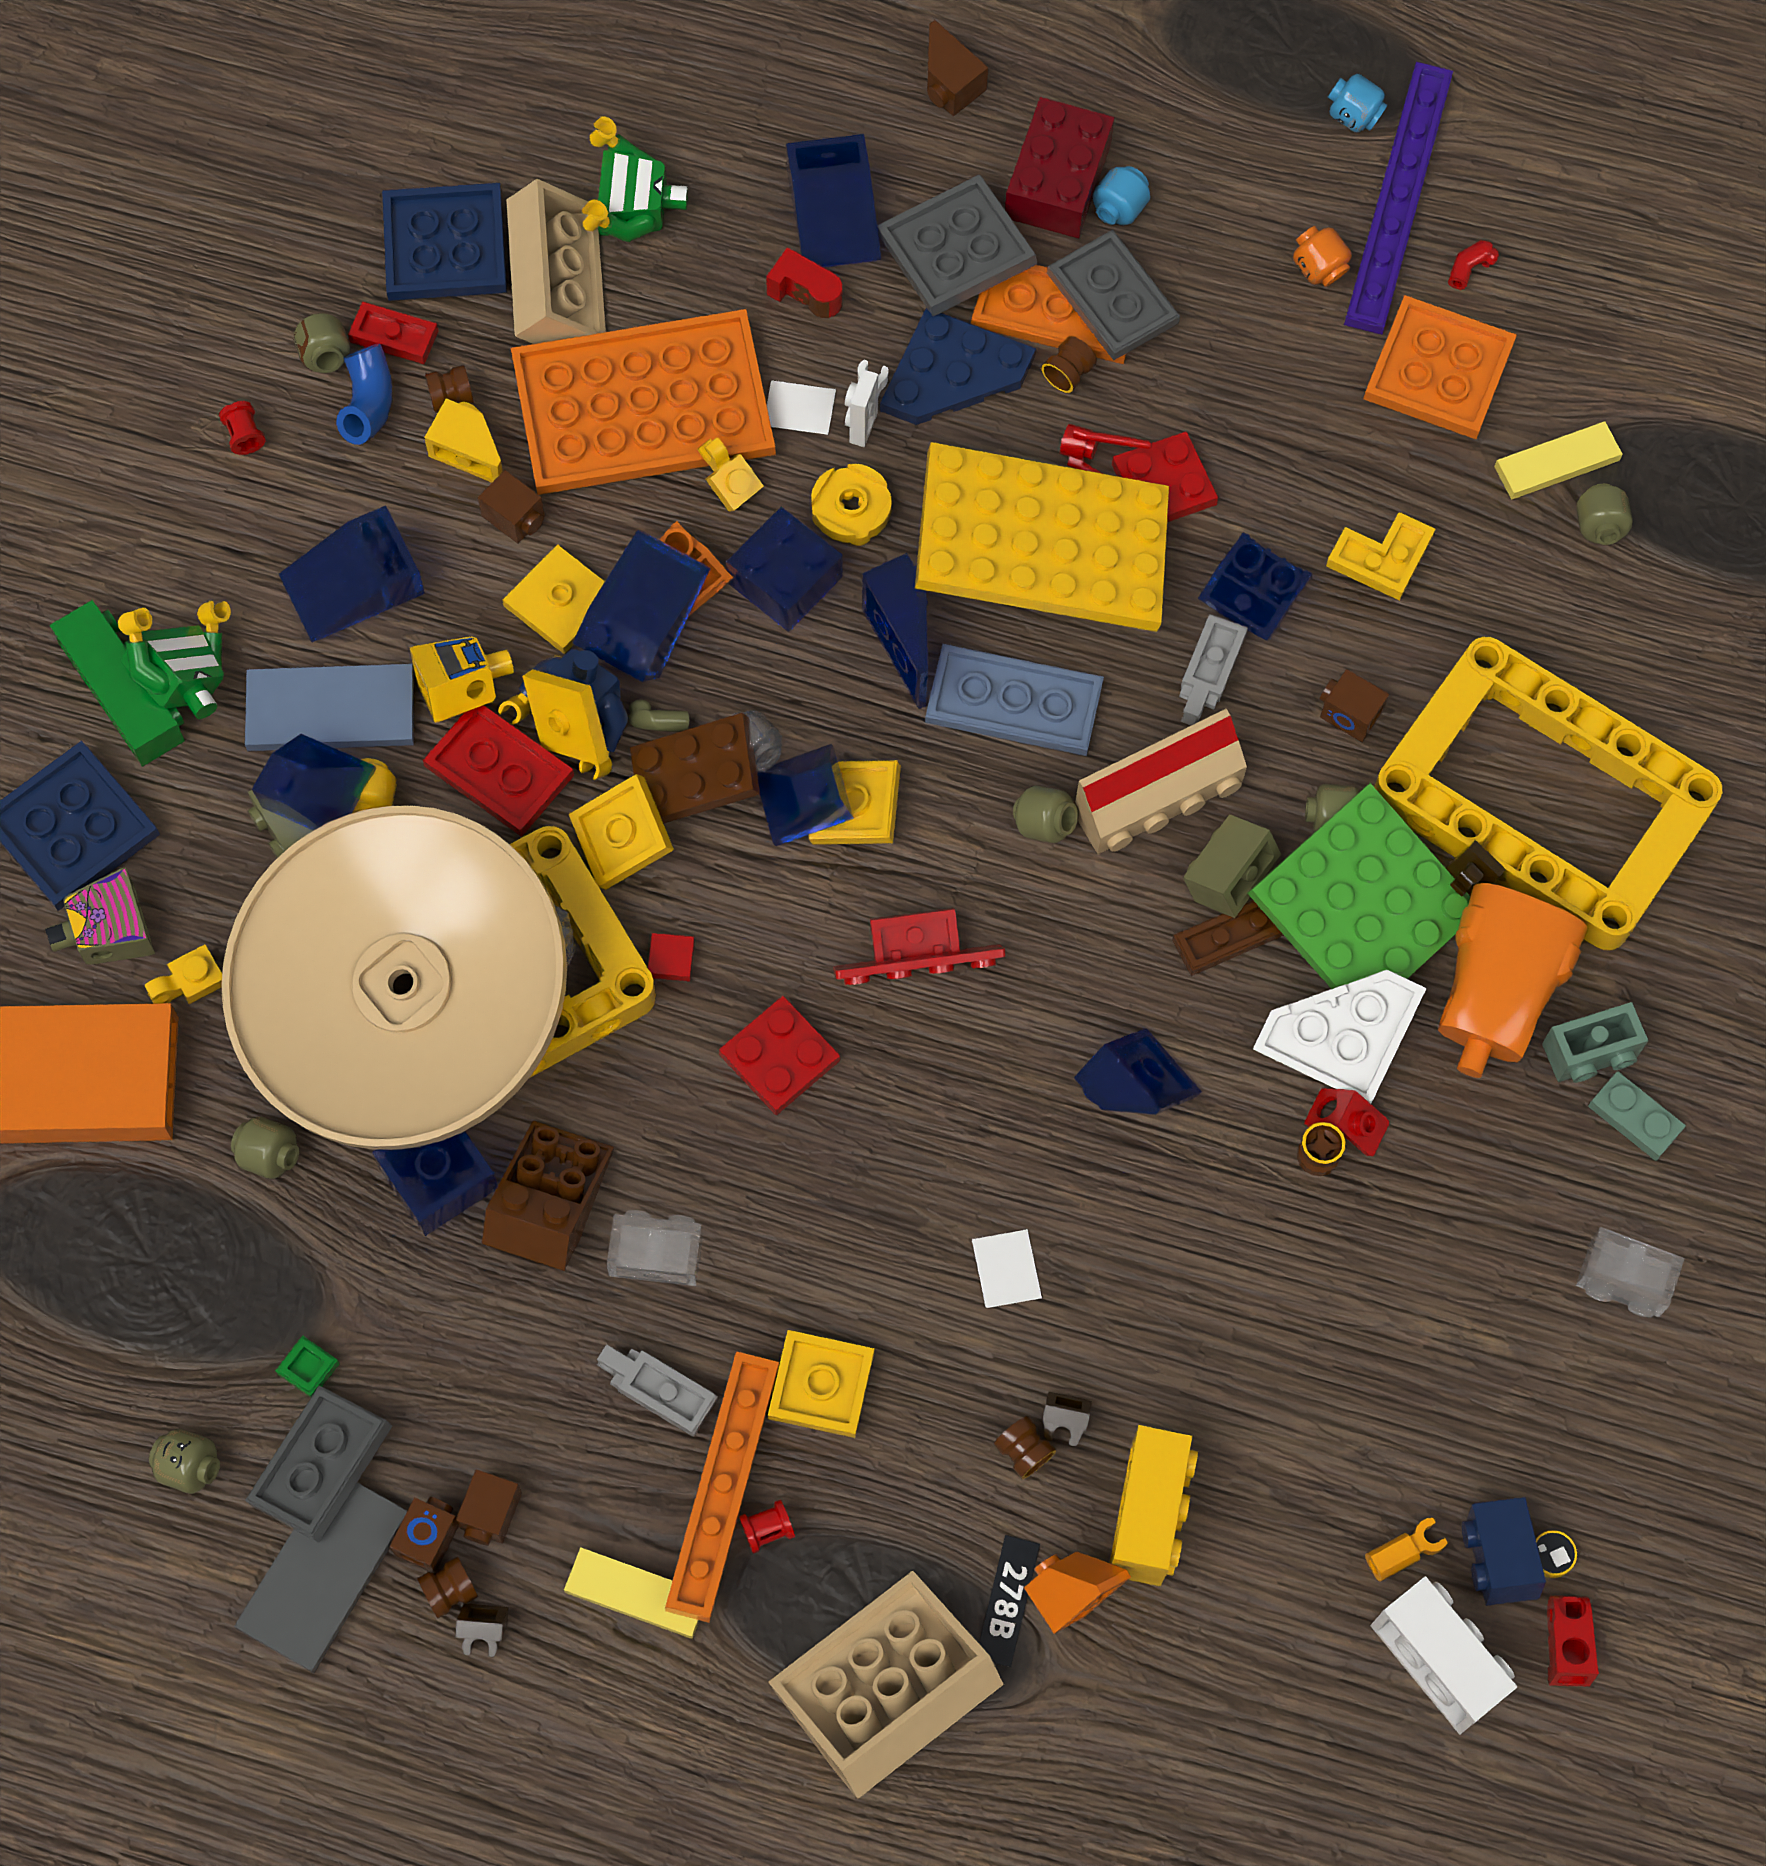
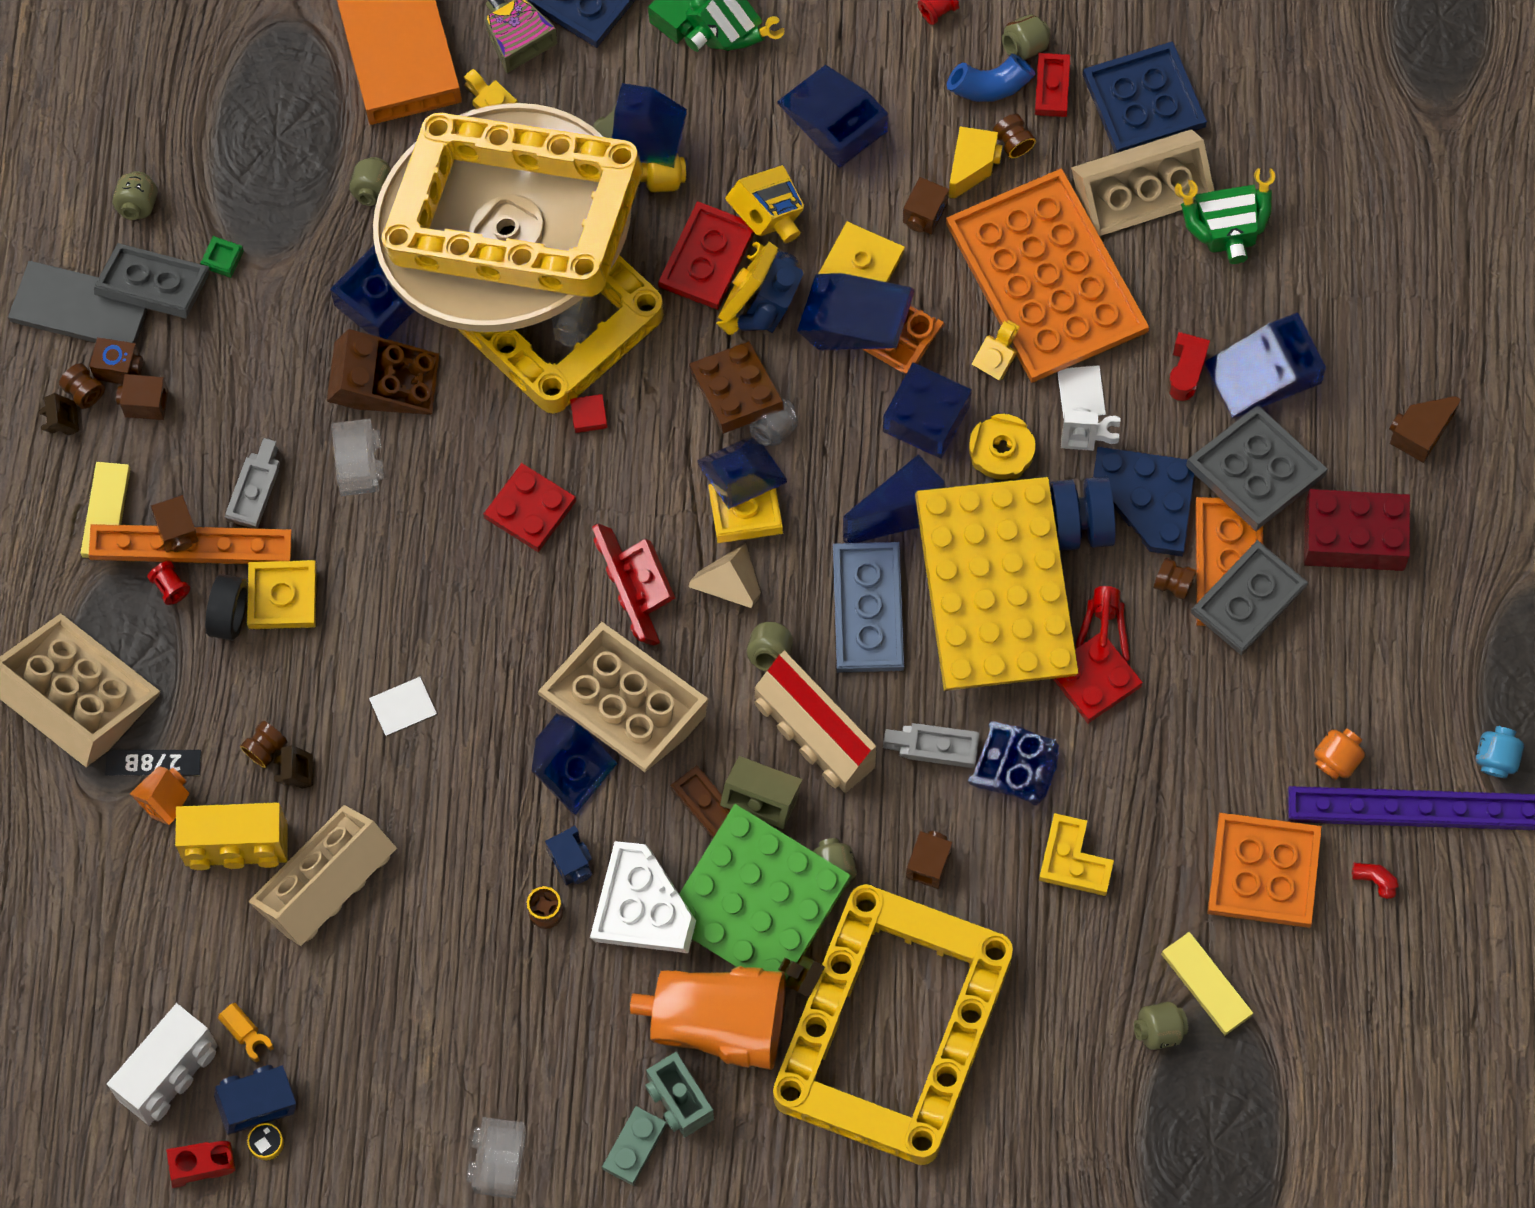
camera: 80 degrees right, 0 degrees up
sand blue tile [245,664,414,751] -> none
yellow plate [568,774,674,890] -> none
olive arm [628,700,689,732] -> none
dark azure head [1092,166,1151,226] -> none
red bracket [1304,1088,1389,1156] -> none
none -> reddish brown brick [151,495,198,552]
none -> black tyre [205,574,248,641]
none -> tan slope [248,805,397,946]
none -> yellow beam [382,113,643,297]
none -> tan slope [538,621,708,772]
none -> dark blue brick [545,826,592,886]
none -> tan slope [689,543,761,608]
none -> dark blue wheel [1050,476,1115,551]

